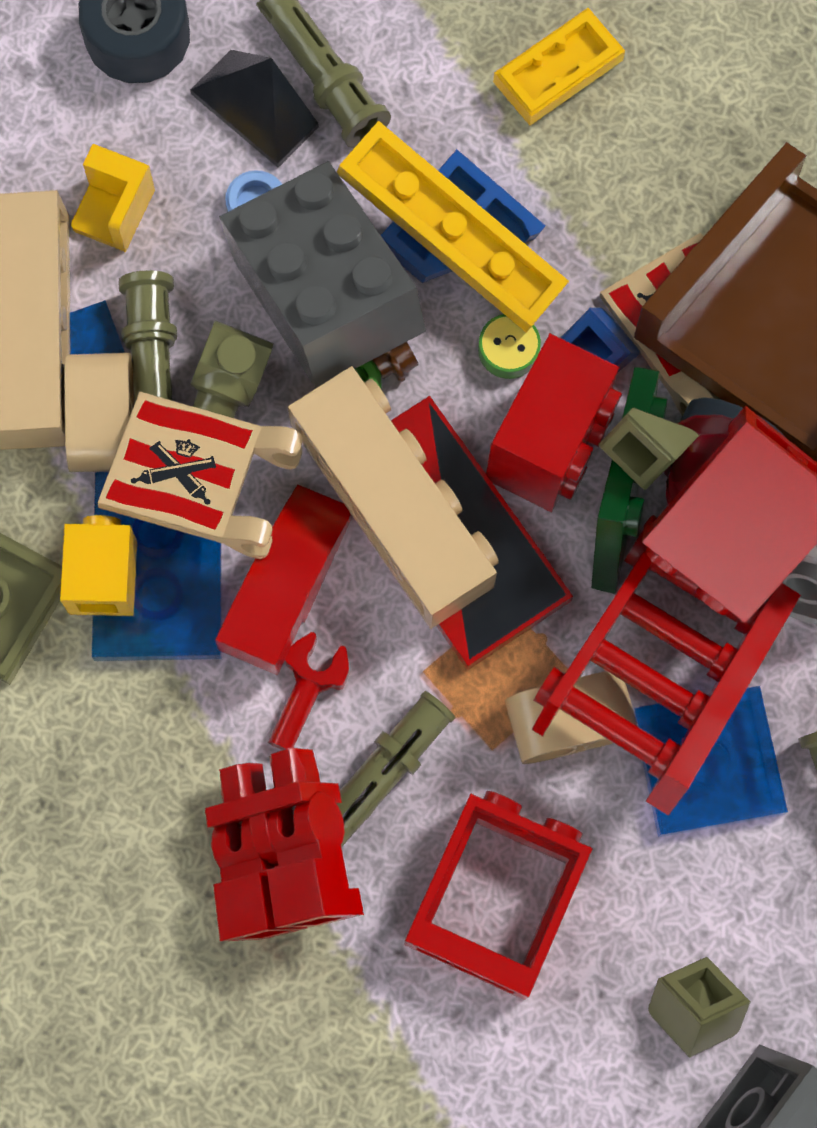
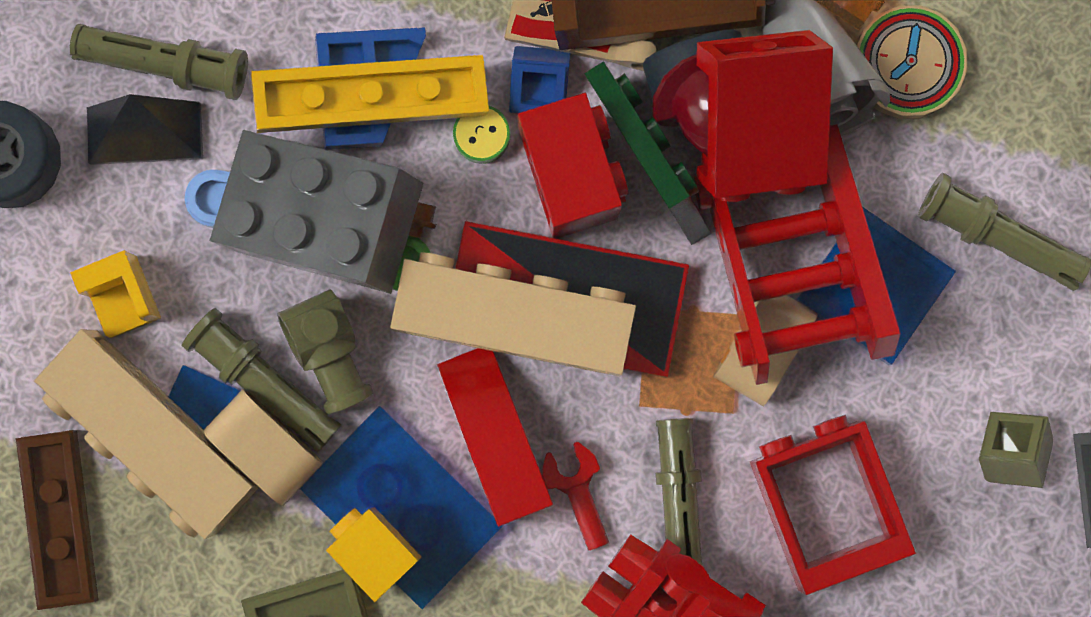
camera: 40 degrees left, 10 degrees up
tan flag [98,392,303,559] -> none
olive slope [598,408,699,490] -> none

